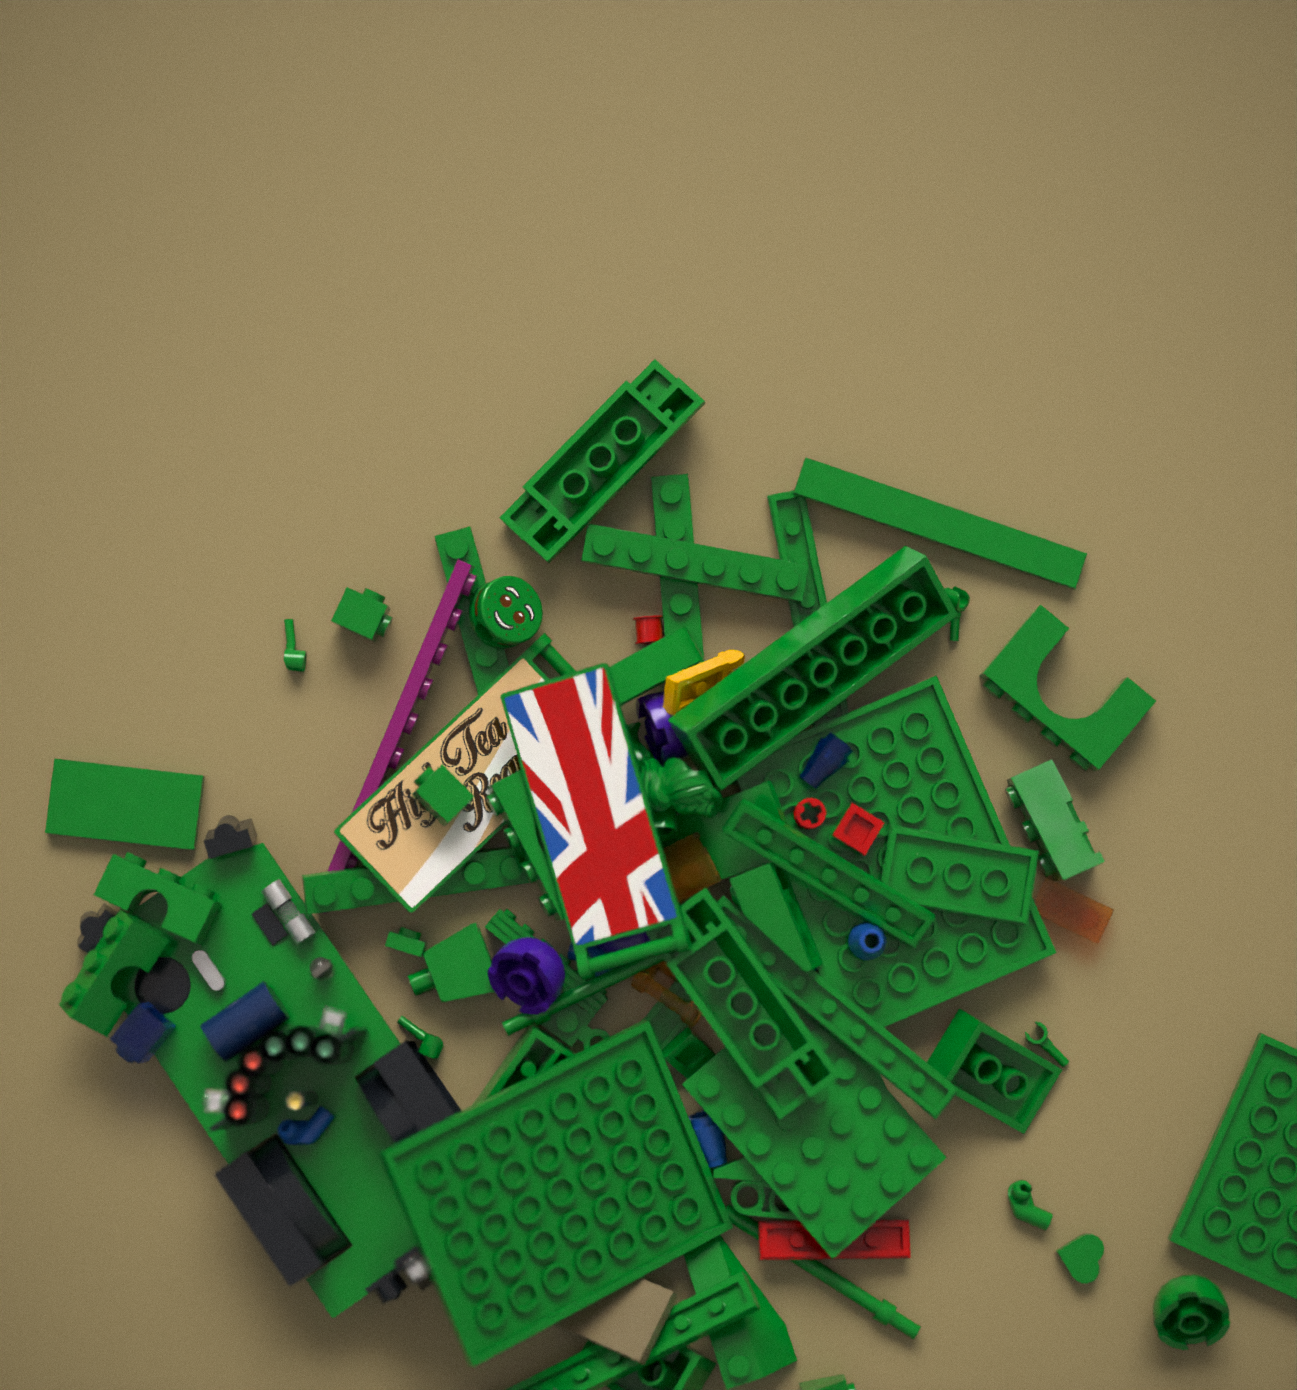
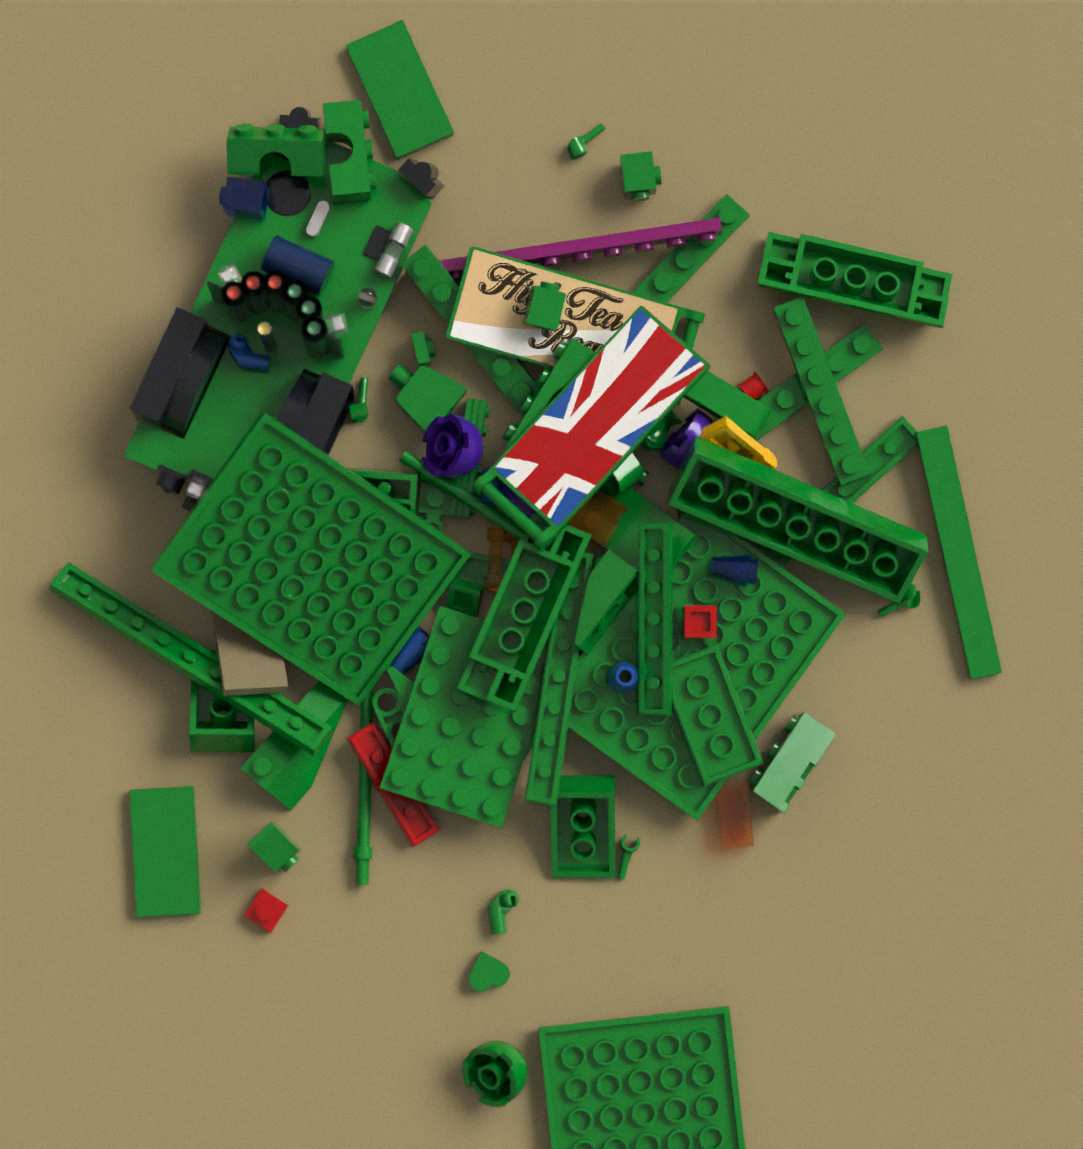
camera: 55 degrees right, 0 degrees up
green head [468,576,543,649] -> none
green hair [638,758,723,818] -> none
red axle [794,798,826,829] -> none
green arch [979,604,1156,772] -> none

